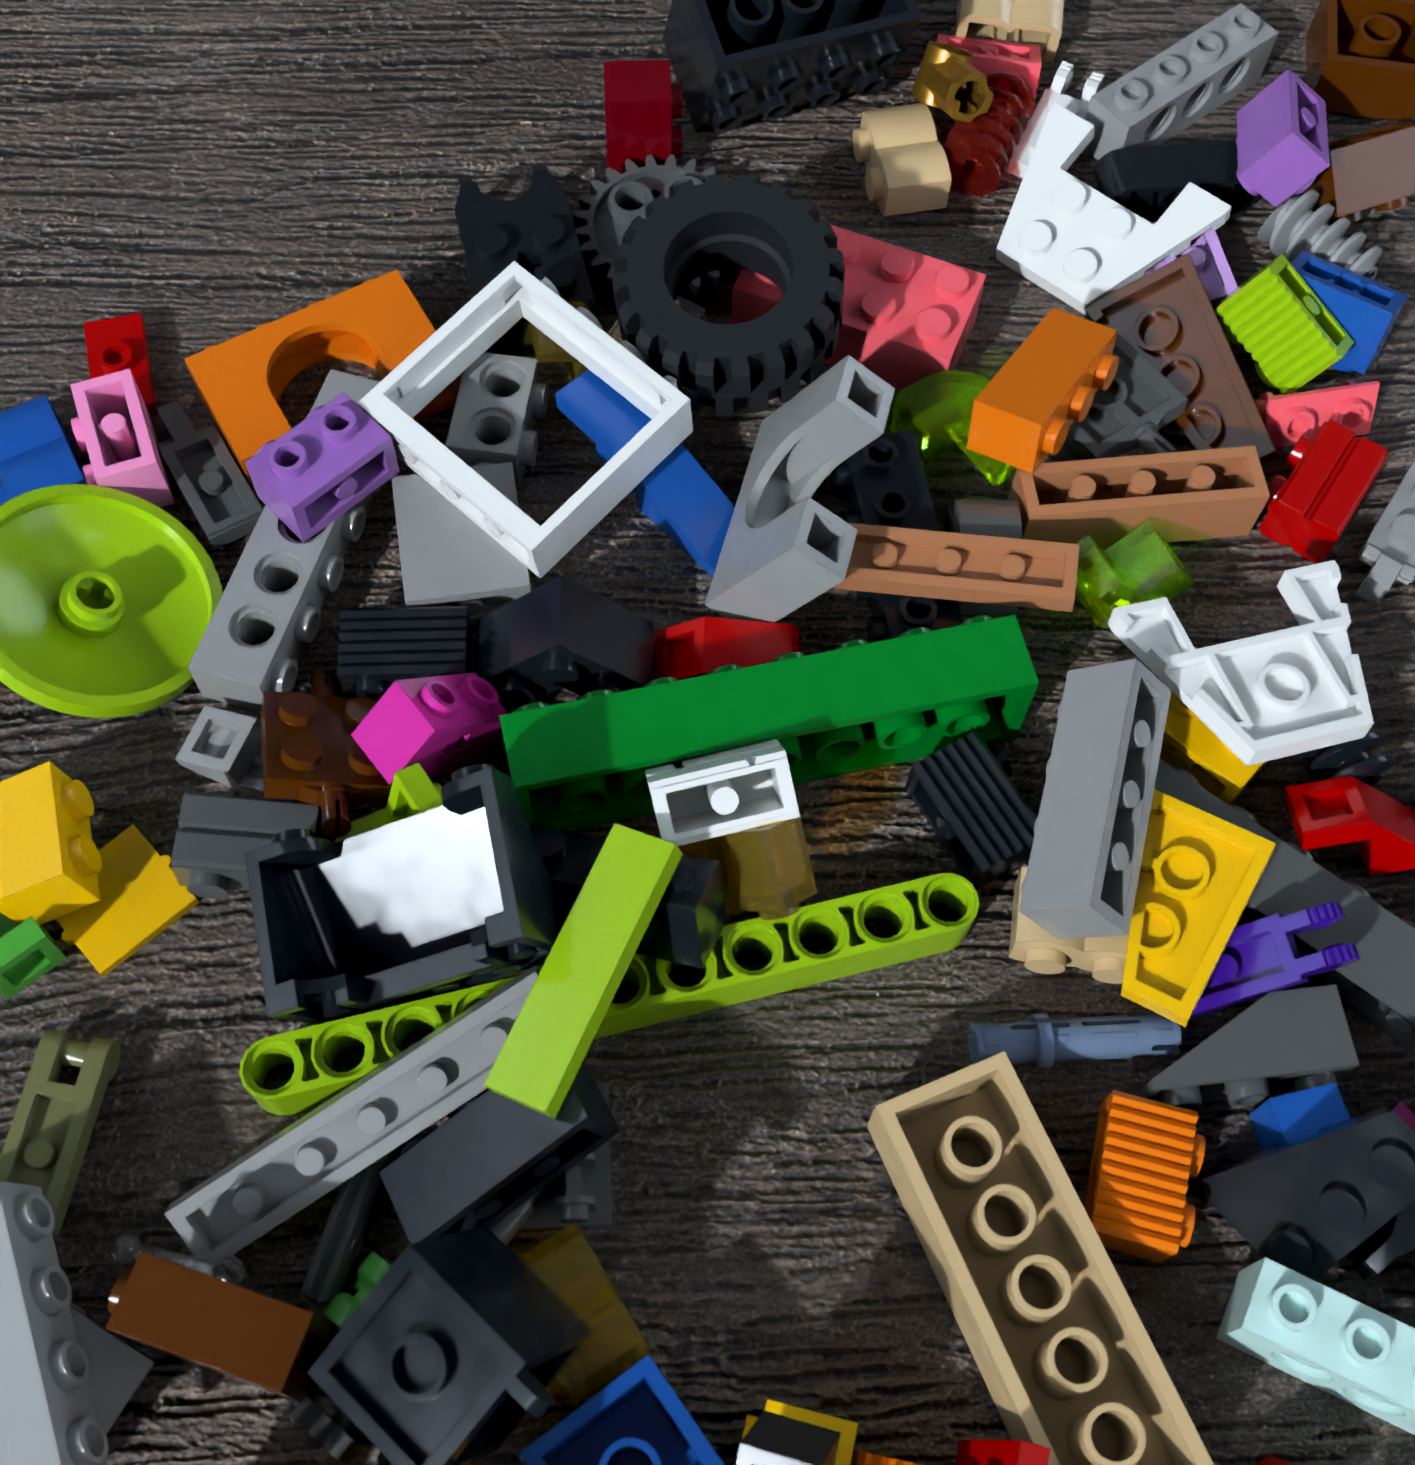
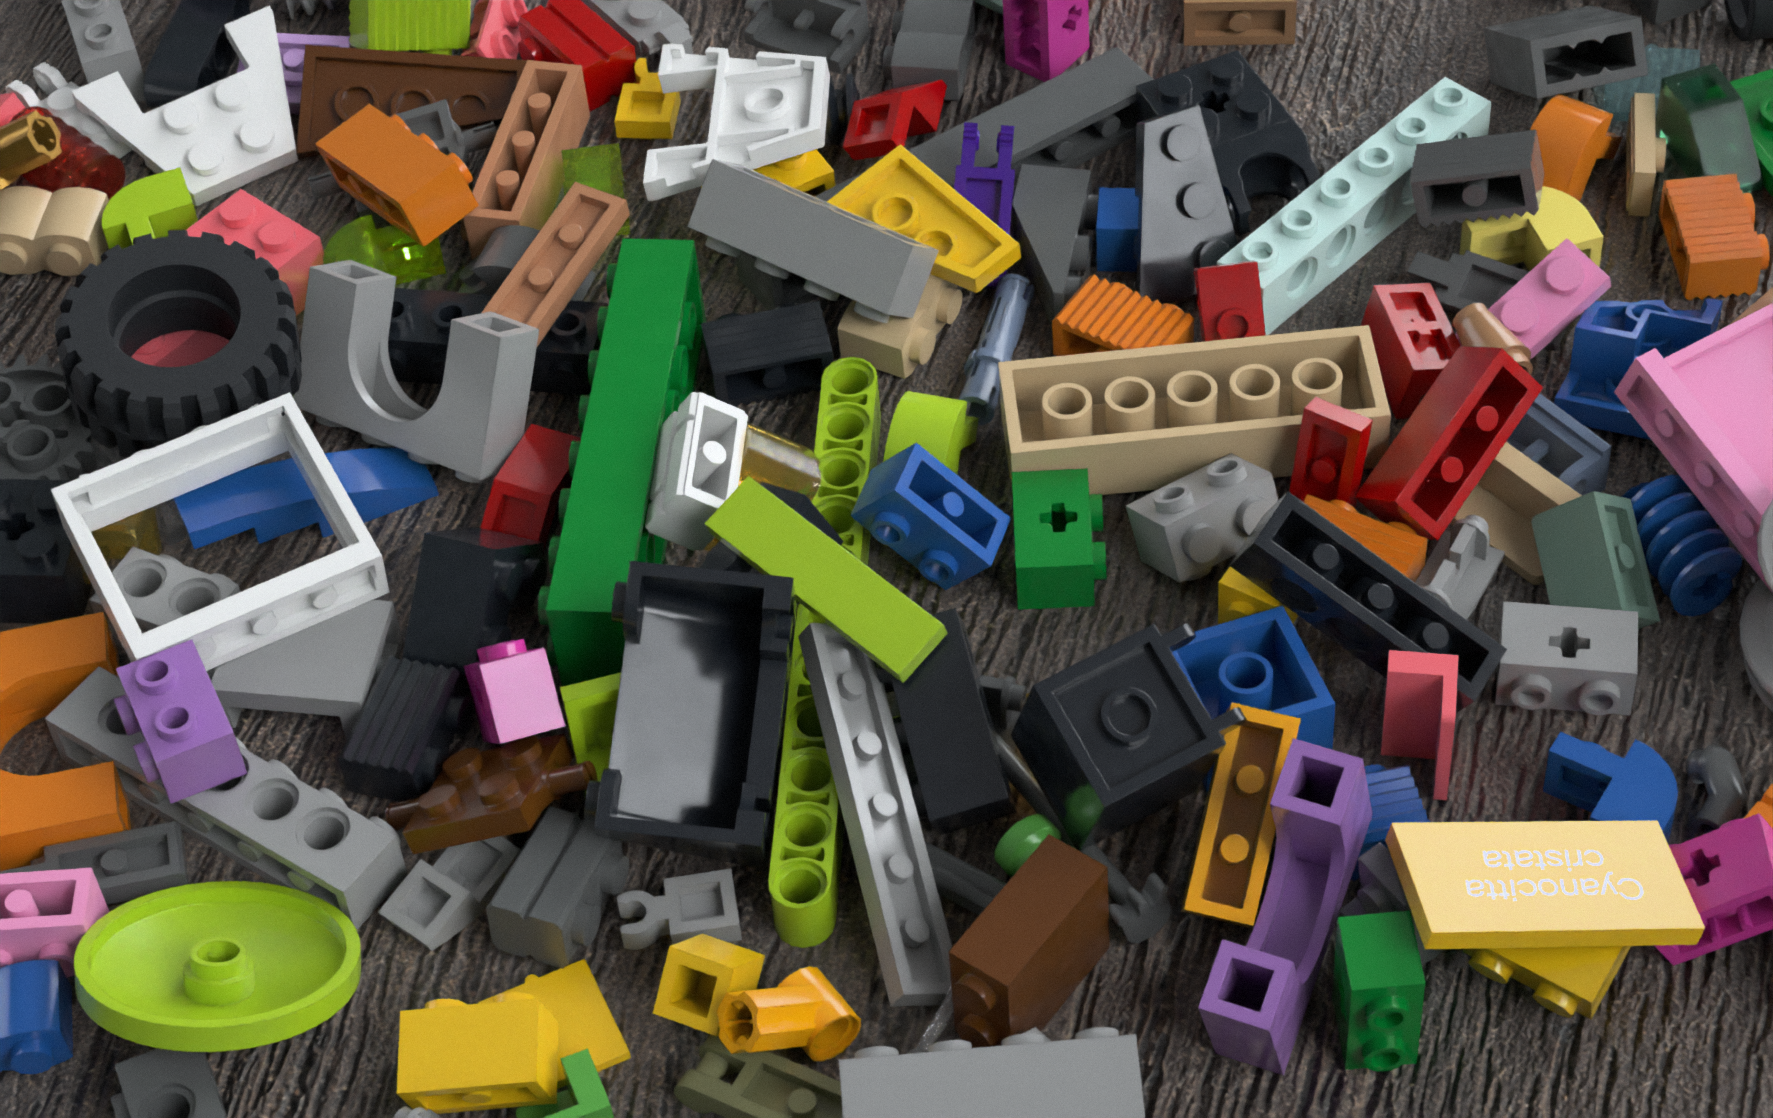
camera: 65 degrees left, 15 degrees down
none -> lime brick [102,167,198,249]
none -> yellow plate [614,58,681,139]
none -> light grey plate [617,868,742,950]
none -> yellow brick [652,933,765,1036]
none -> light orange piece [716,966,861,1062]
none -> blue brick [850,443,1011,591]
none -> lime brick [883,391,979,475]
none -> green brick [1012,468,1107,610]
none -> light grey brick [1126,453,1279,583]
none -> red plate [1194,260,1266,342]

